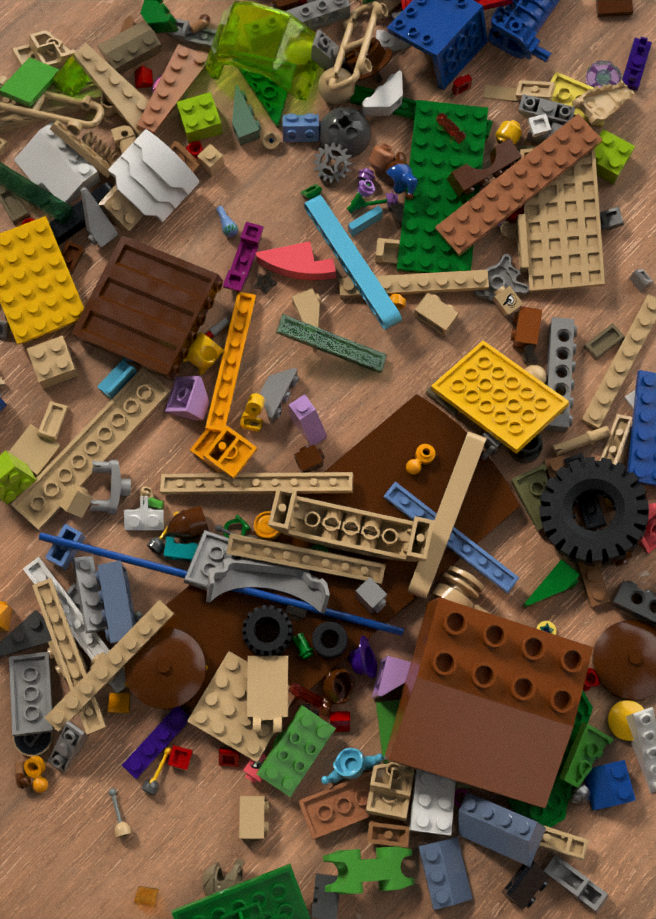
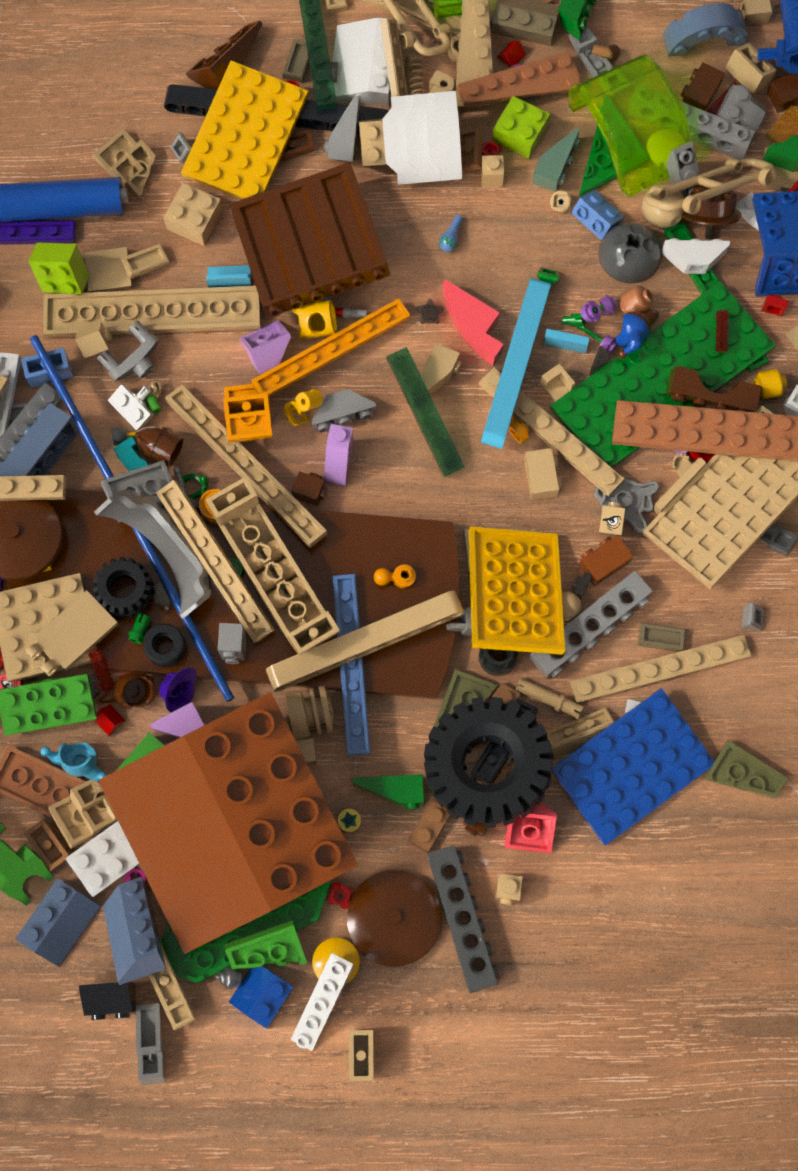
camera: 45 degrees right, 0 degrees up
magenta slope [223,222,264,293] -> none
light grey gear [313,143,353,183] -> none

